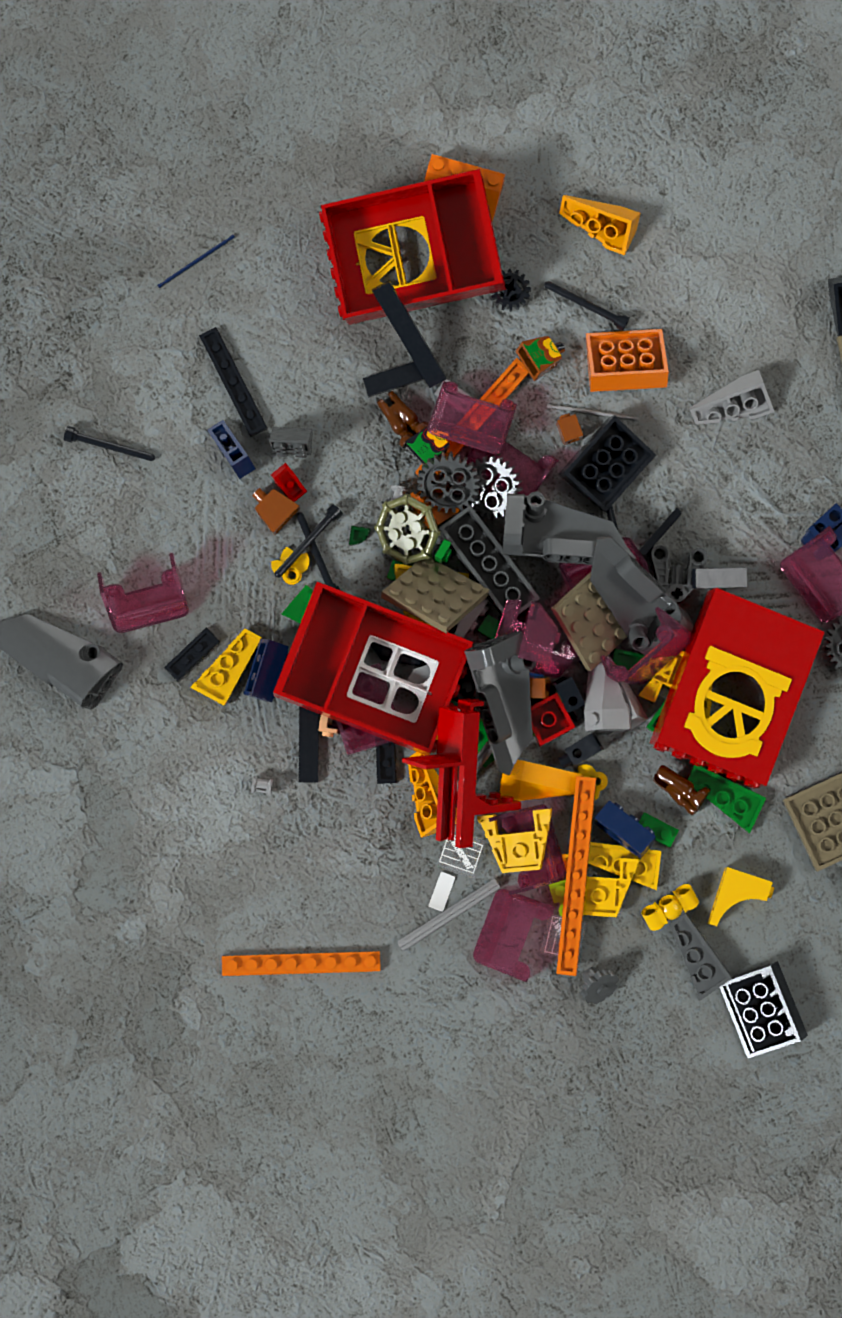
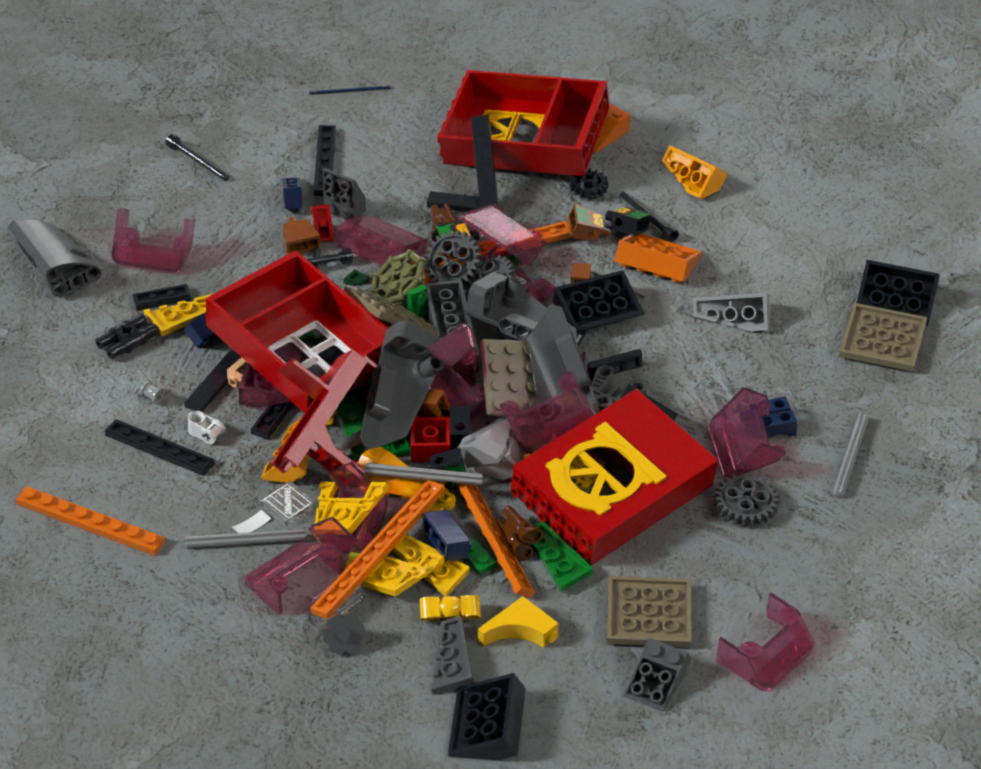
camera: 25 degrees right, 40 degrees down
none -> black pin [95,313,159,360]
none -> black tile [105,419,215,476]
none -> white piece [188,411,226,444]
none -> clear pink slope [336,214,426,269]
none -> light grey axle [364,463,483,485]
none -> orange plate [457,483,536,598]
none -> black torso [605,207,651,237]

